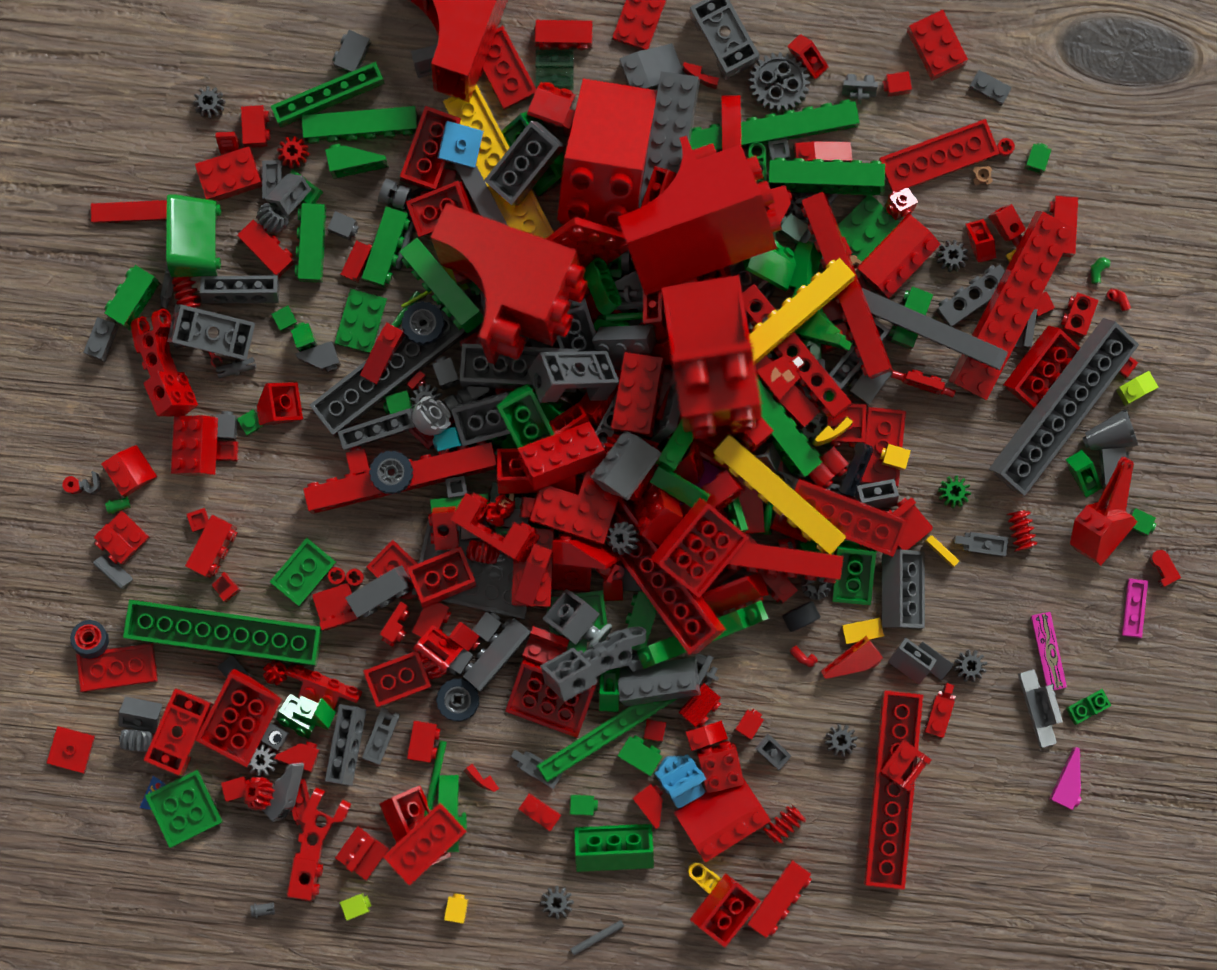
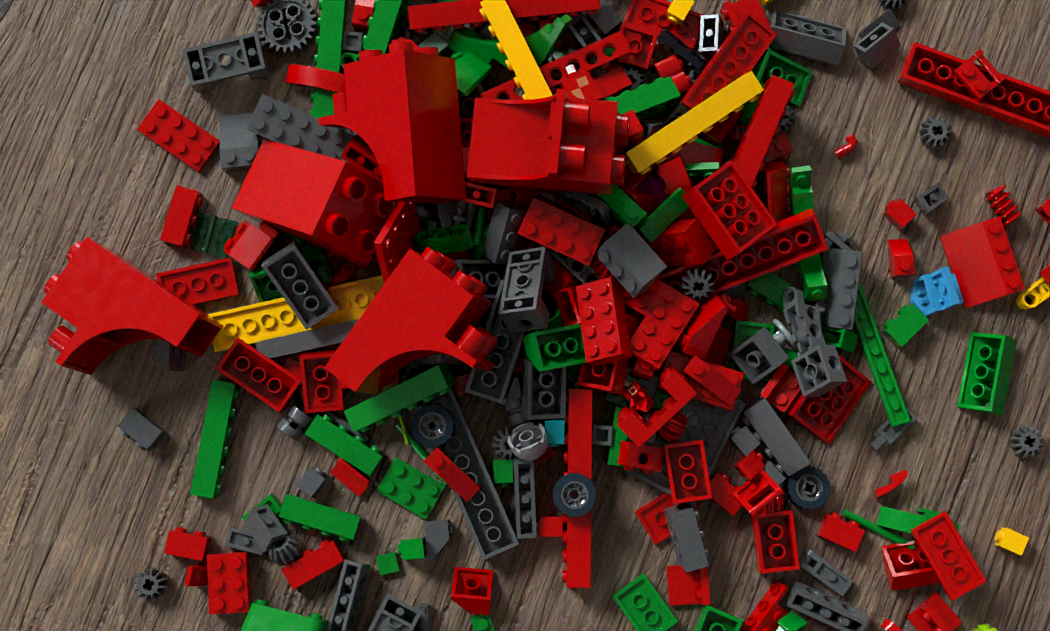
camera: 75 degrees left, 0 degrees up
green brick [271,62,385,128] -> none
red gear [277,136,310,169] -> none
green slope [325,144,389,179] -> none
red bush [328,567,346,585] -> none
red bush [346,569,364,586] -> none
red plate [380,602,410,647] -> none
red plate [407,371,426,391] -> none
dark grey brick [433,356,460,390] -> none
dark azure plate [438,121,484,168] -> none
red brick [518,793,561,831] -> none
green brick [570,795,598,815] -> none
red slope [633,784,663,829] -> none
red slope [644,719,666,742] -> none
red brick [678,683,721,728] -> none
red slope [683,62,719,90] -> none
red bracket [697,741,744,793] -> none
black tyre [782,601,820,632] -> none
yellow slope [812,417,853,446] -> none
red slope [821,636,883,679] -> none
yellow tile [842,618,884,644] -> none
red hinge [925,683,956,738] -> none
none -> red arm [330,263,355,286]

